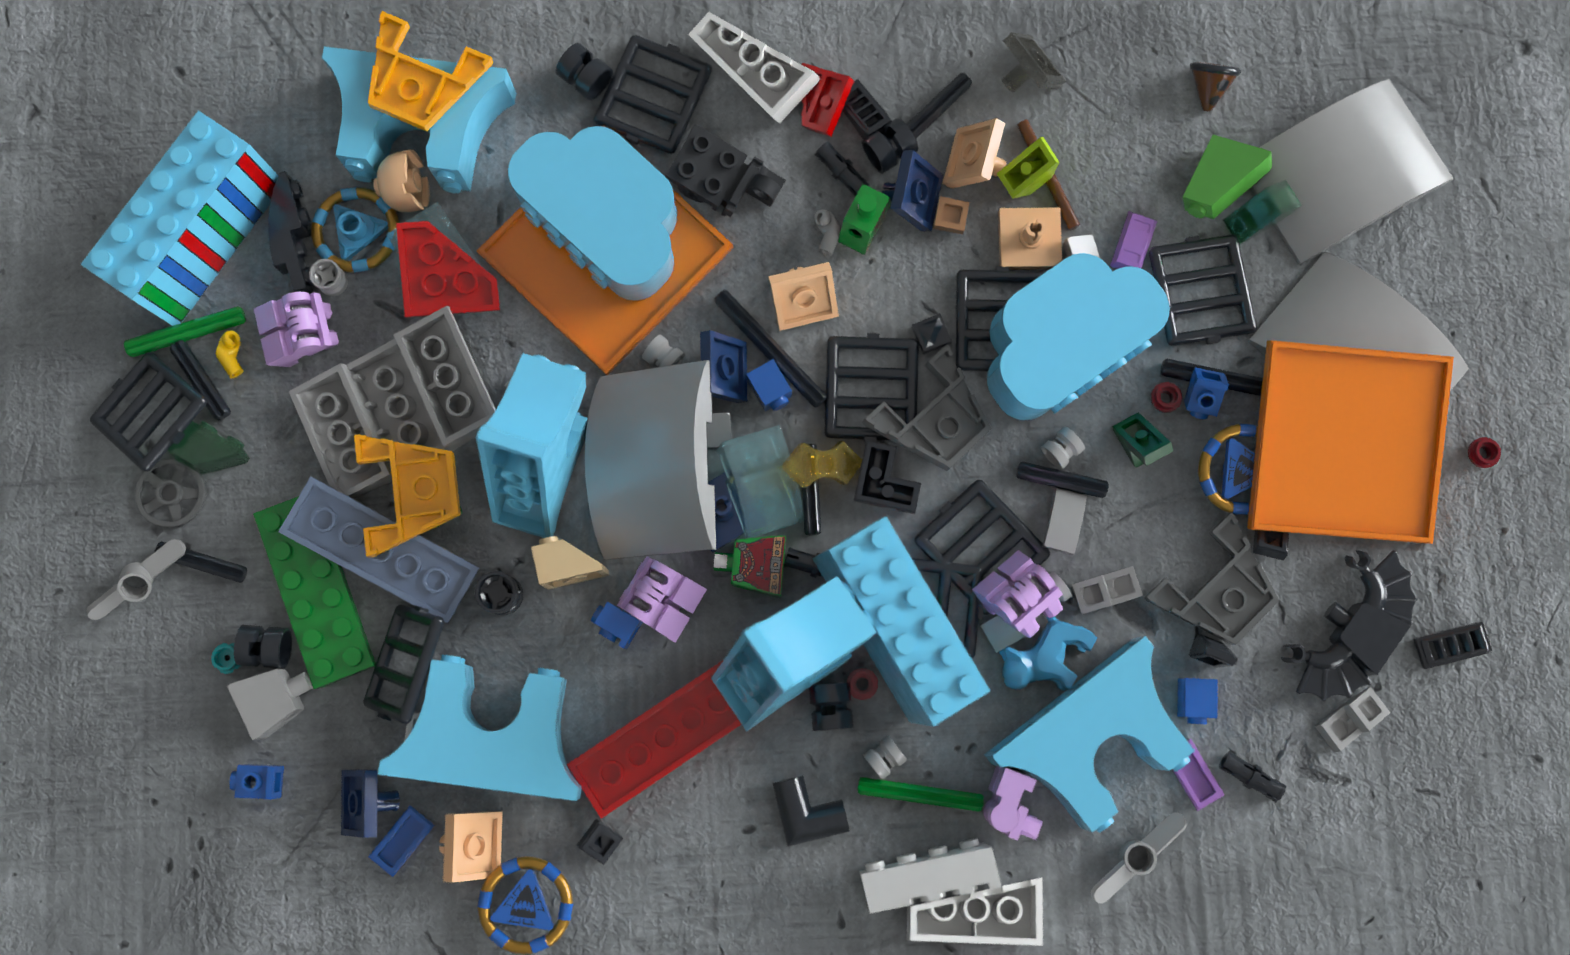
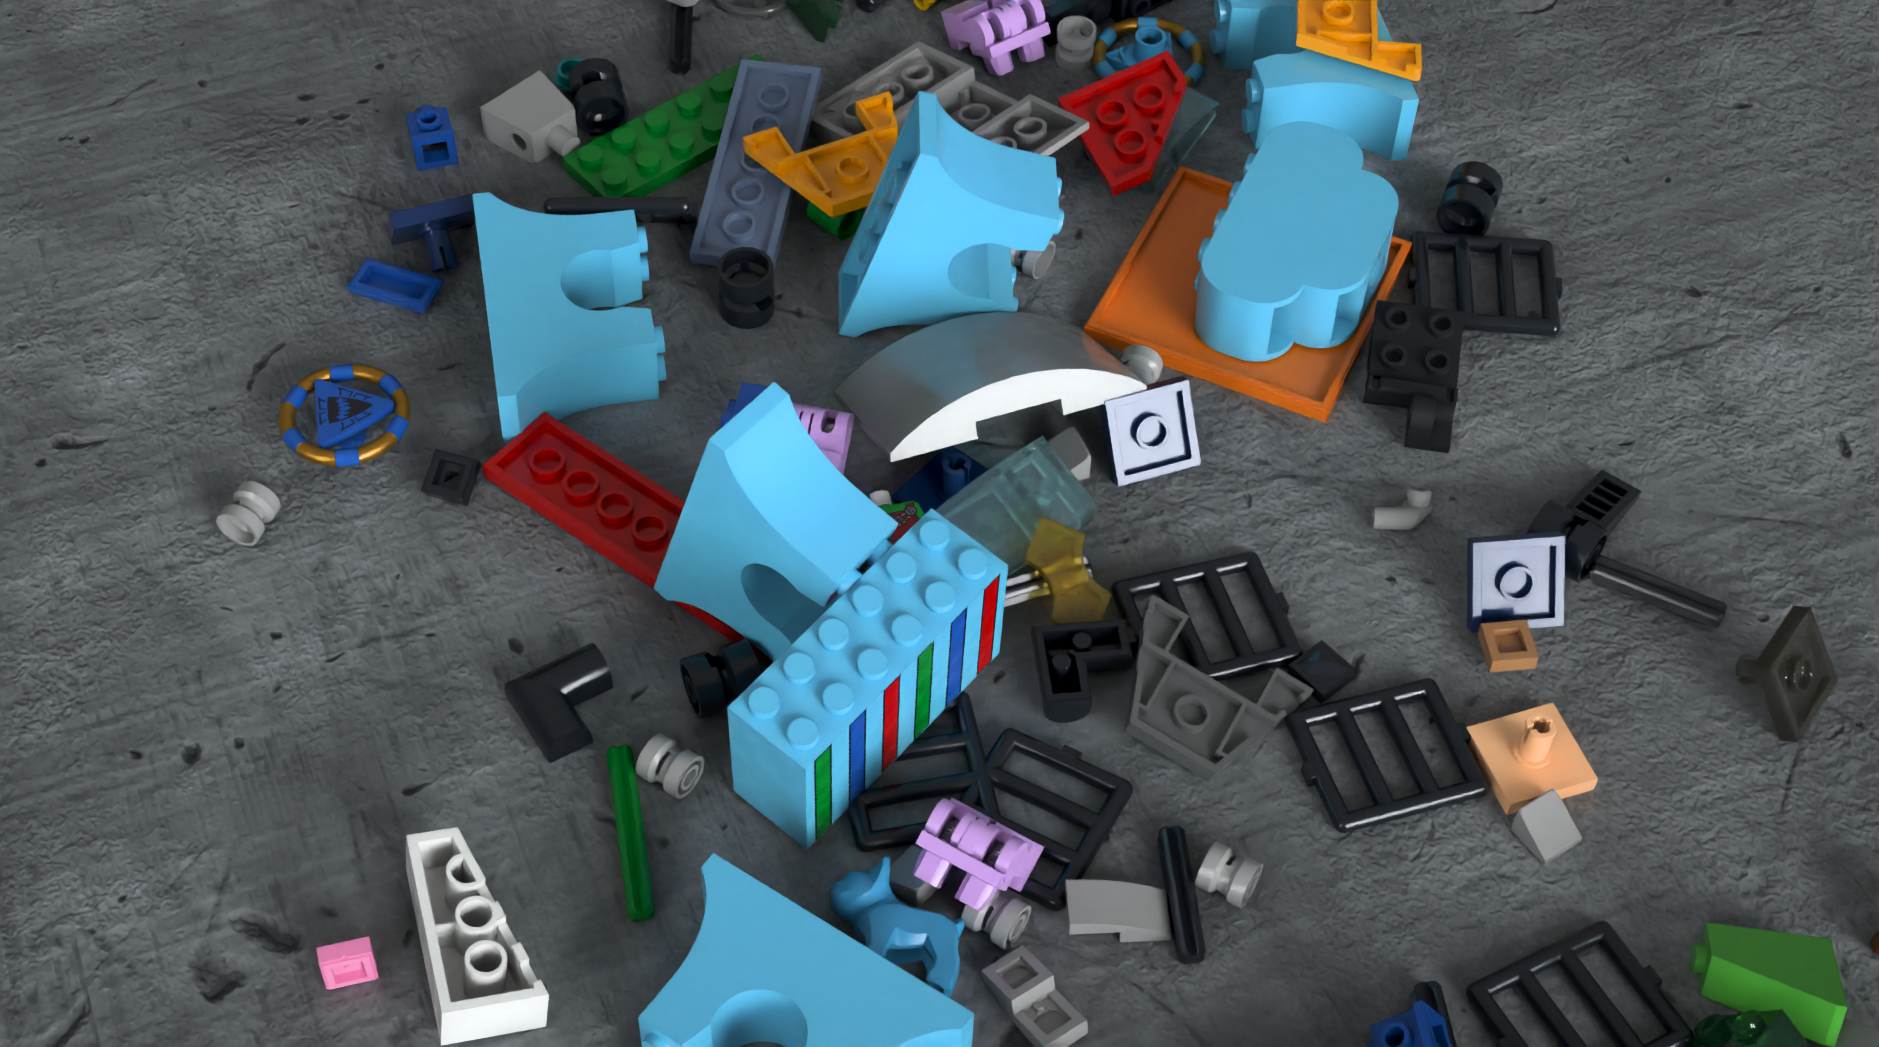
camera: 70 degrees right, 30 degrees down
light nougat cylinder [373,149,430,212] -> none
light nougat tile [439,811,502,882] -> none
tan slope [531,536,610,590] -> none
white wedge [688,12,821,124] -> none
black axle [715,290,826,408] -> none
blue brick [746,359,792,412] -> none
light nougat tile [768,262,839,331] -> none
red wing [801,63,854,137] -> none
black pin [815,141,870,197] -> none
green torso [838,184,891,255] -> none
white wedge [859,838,1002,913] -> none
light nougat tile [942,118,1007,189] -> none
lavender hips [983,766,1043,840] -> none
medium azure brick [987,253,1170,420] -> none
lime slope [997,137,1059,199] -> none
reddish brown bar [1017,119,1080,230] -> none
medium lavender tile [1110,211,1157,269] -> none
dark green slope [1112,412,1173,468] -> none
dark red plate [1150,382,1182,413] -> none

